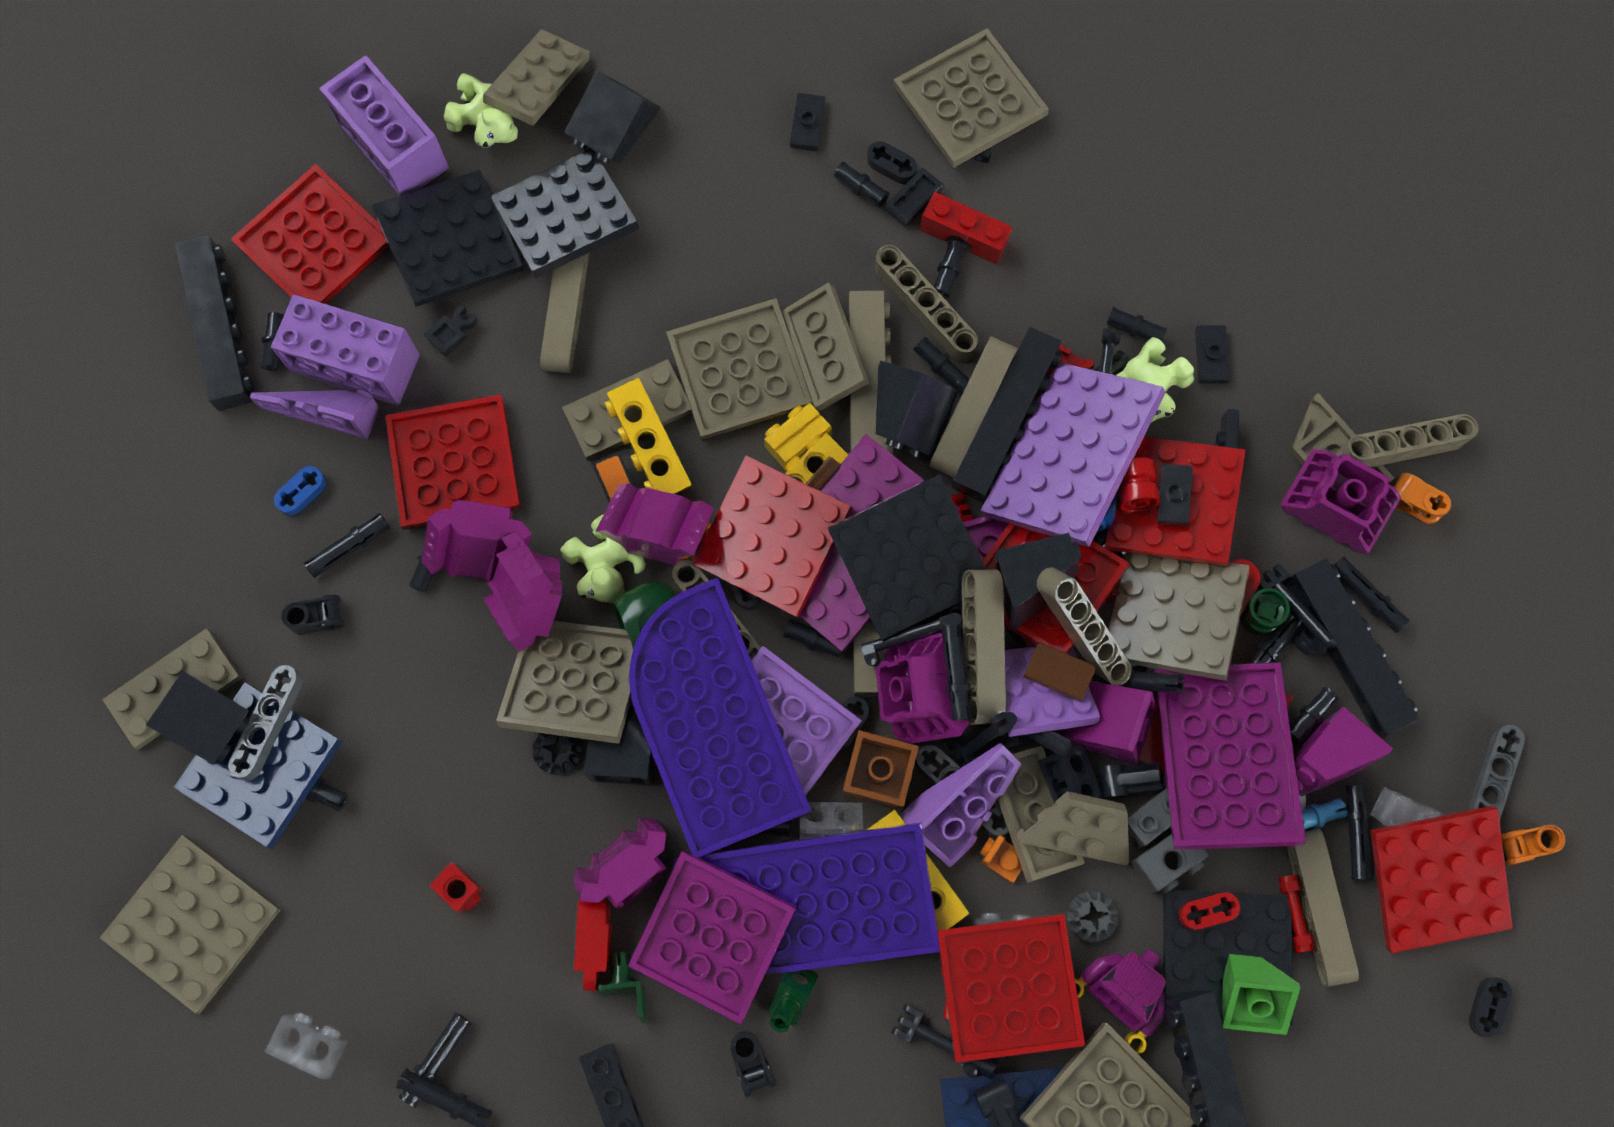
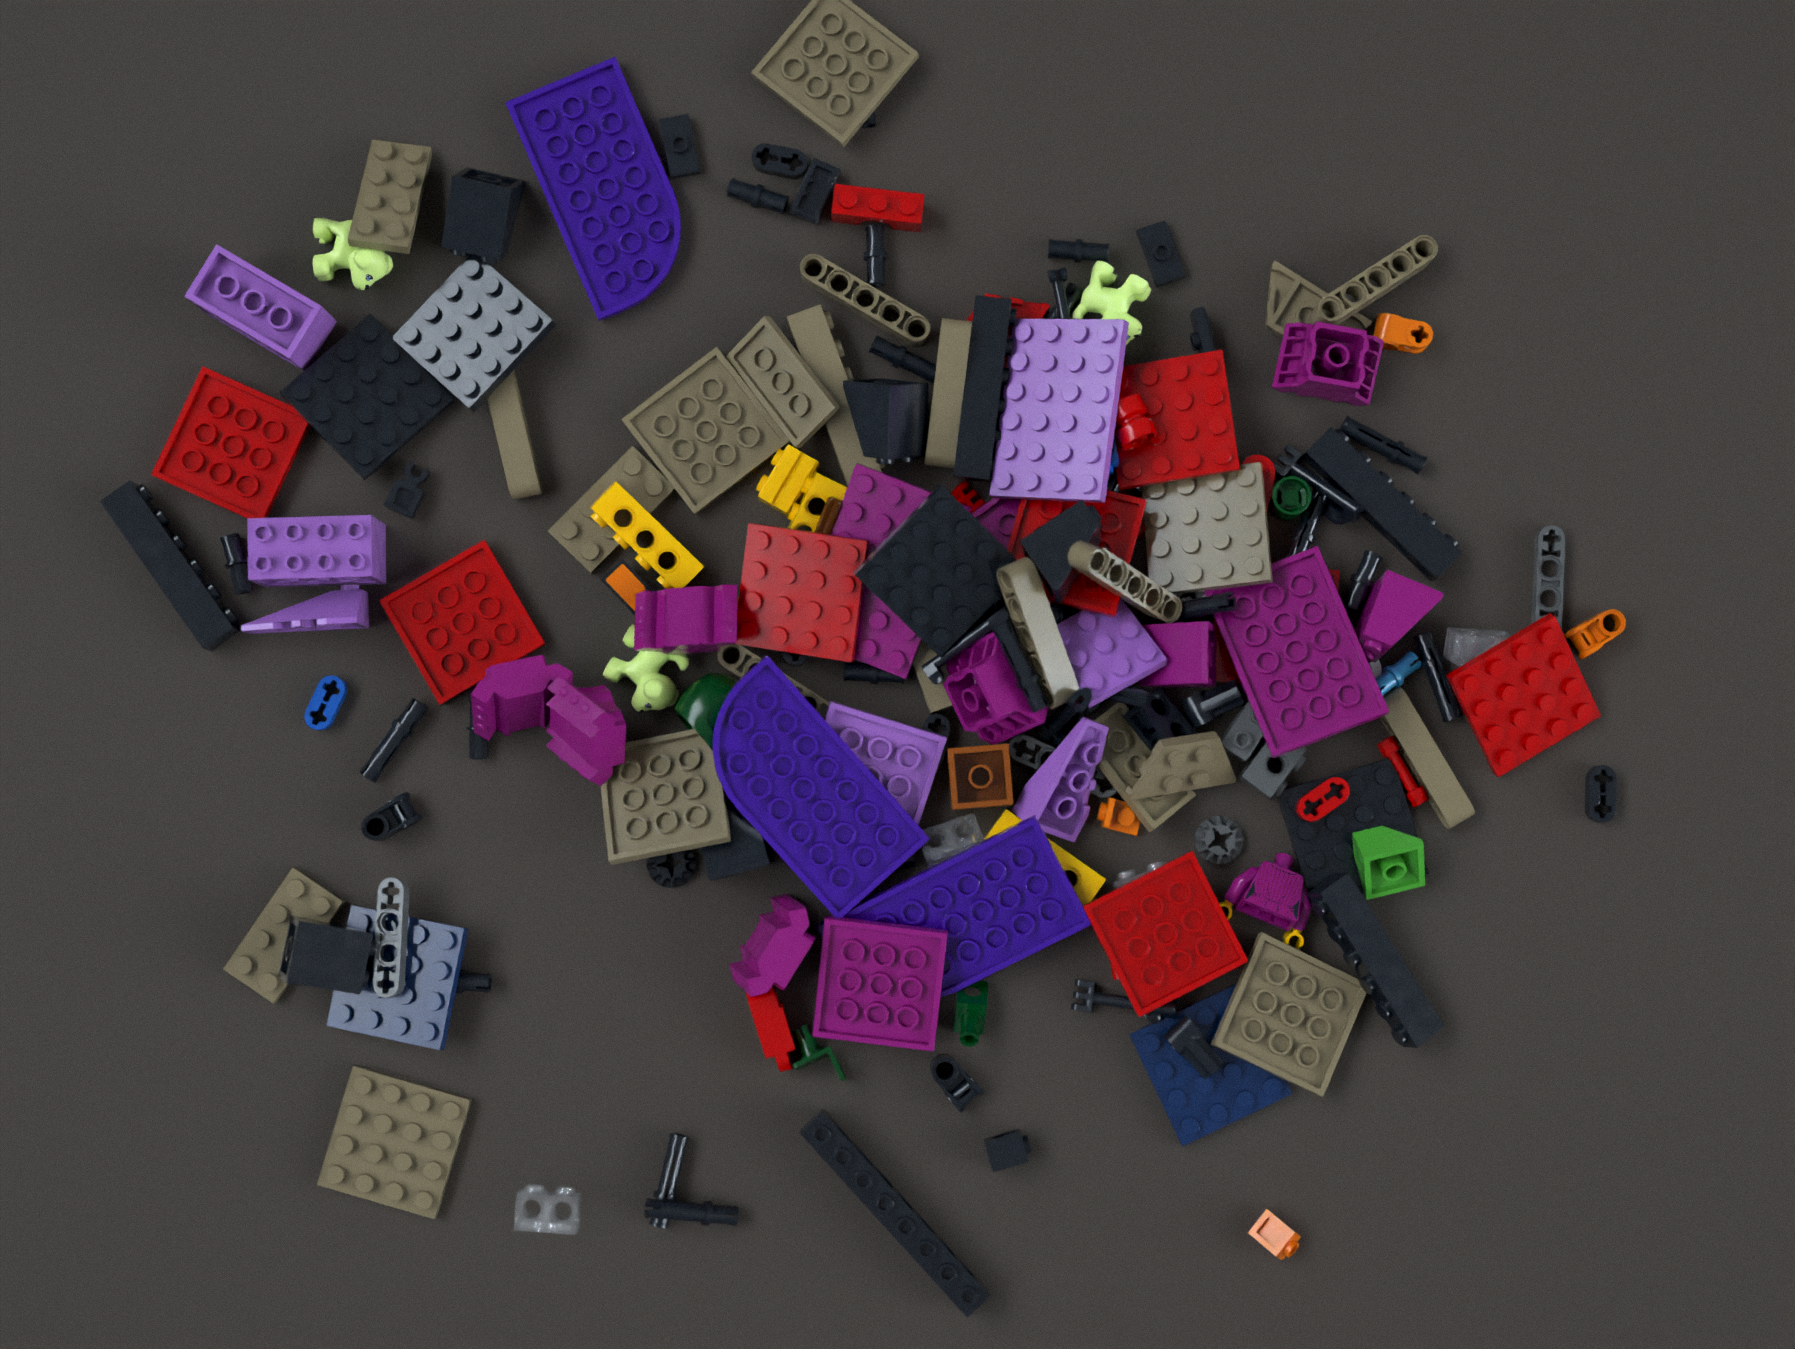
camera: 25 degrees left, 10 degrees up
red brick [429,862,484,913] -> none
reddish brown slope [1023,643,1096,702] -> none
black plate [1157,464,1193,526] -> none
none -> dark purple plate [505,57,681,322]

